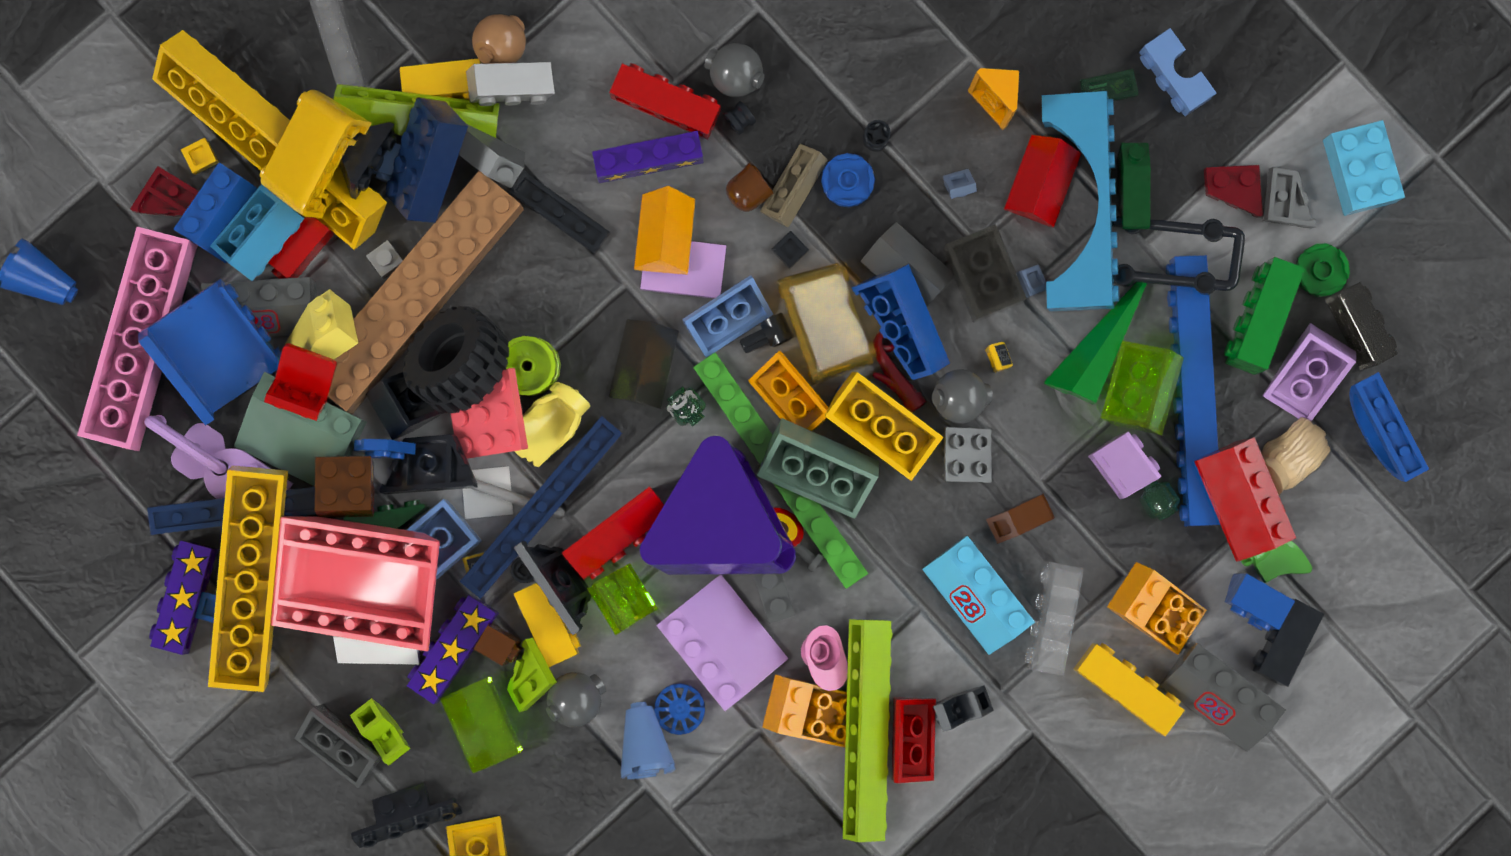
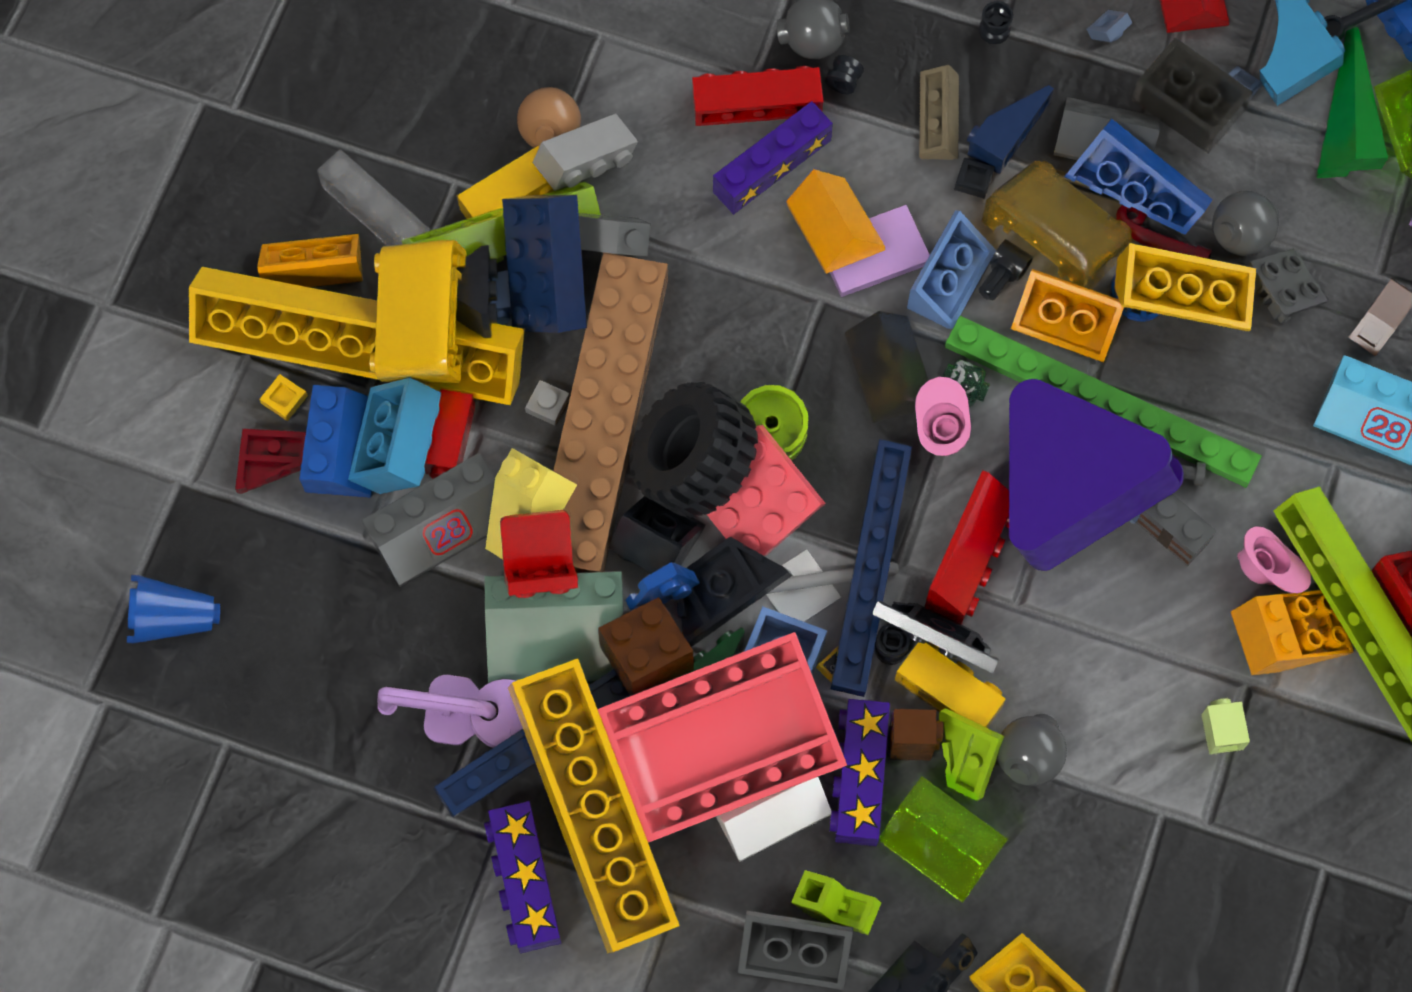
camera: 25 degrees left, 15 degrees down
bright pink brick [77,227,198,451] -> none
blue panel [138,279,282,426] -> none
blue plate [195,591,216,623] -> none
black tile [508,170,610,254] -> none
light yellow hair [515,382,590,467] -> none
clear neon green bracket [588,563,658,635] -> none
medium blue cone [621,702,676,779] -> none
blue wheel [654,683,705,735] -> none
lavender slope [656,574,788,711] -> none
reddish brown helmet [726,162,774,212] -> none
sand green slope [757,418,879,519] -> none
blue tile [821,153,875,207] -> none
yellow slope [985,342,1013,373] -> none
none -> light orange slope [257,234,363,287]
none -> bright pink piece [915,377,971,456]
none -> dark blue slope [967,85,1054,174]
none -> yellowish green brick [1201,698,1250,754]

